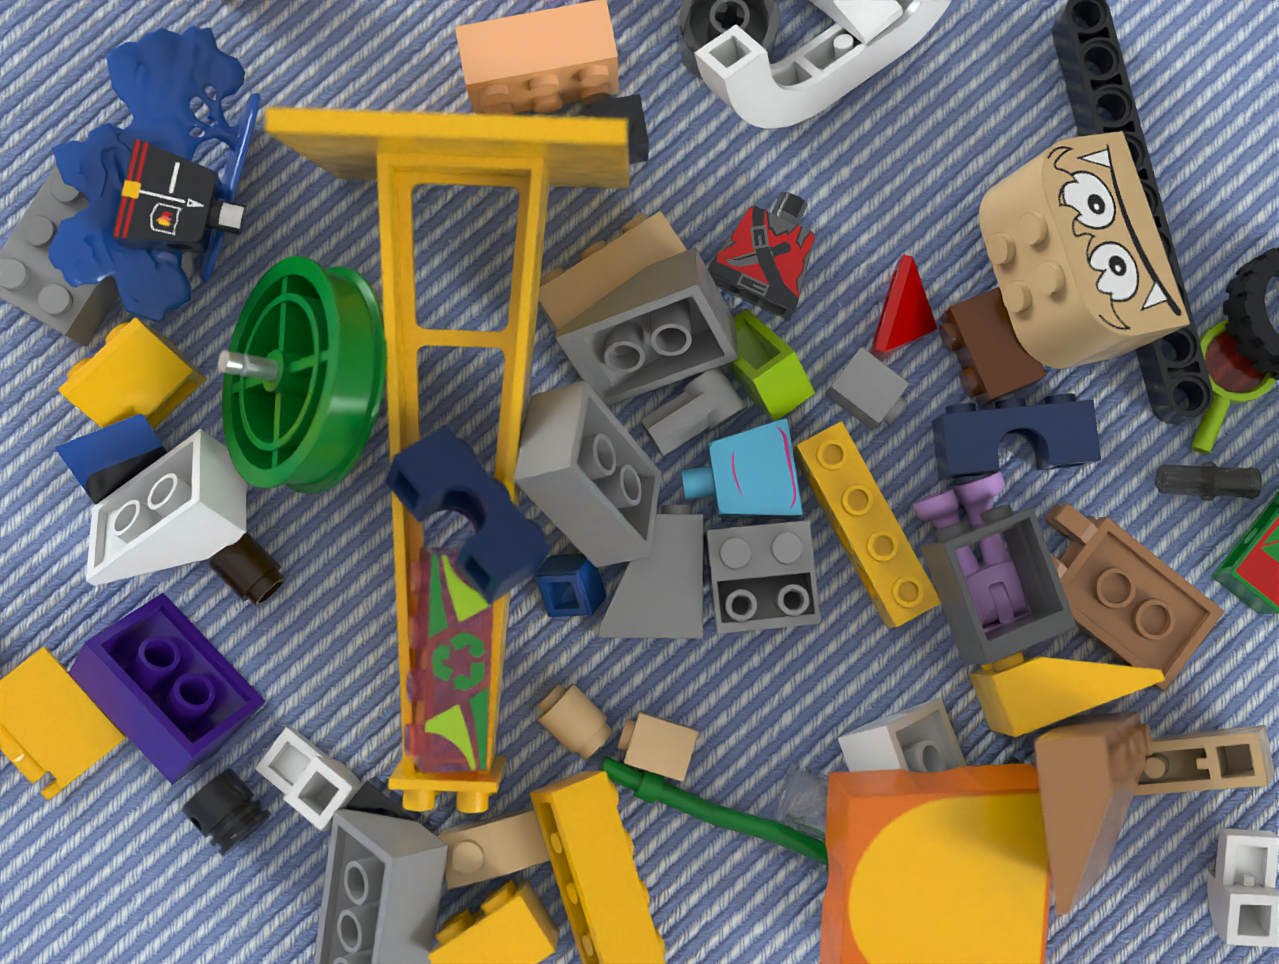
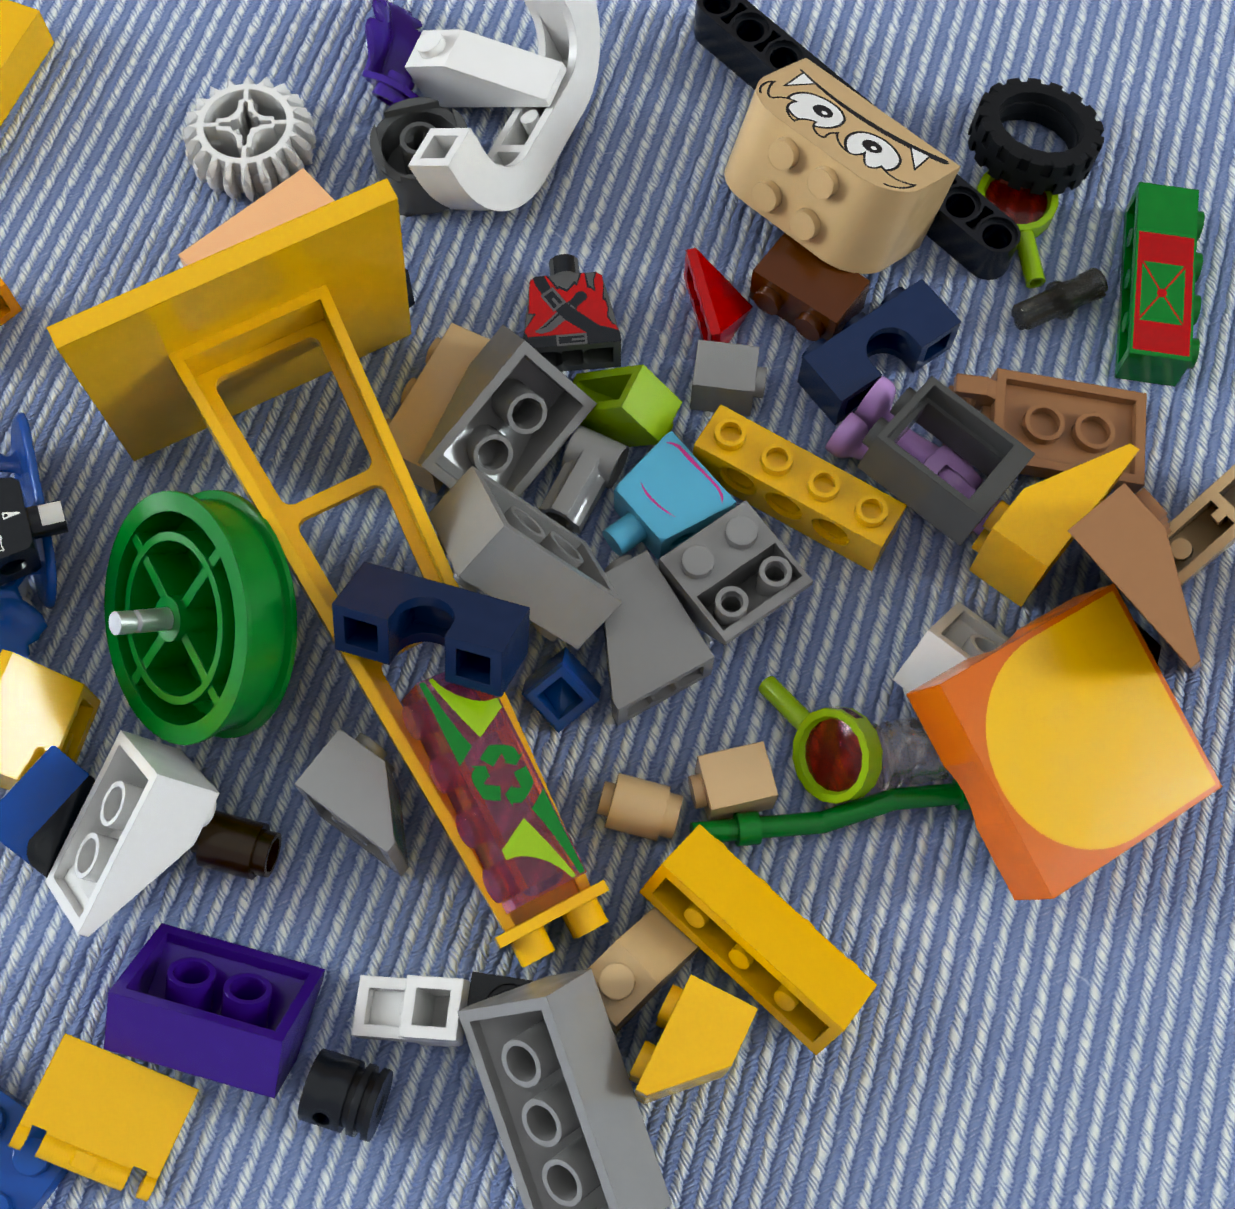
camera: 30 degrees left, 15 degrees down
none -> light grey slope [294,728,409,877]
none -> piece [758,676,883,804]

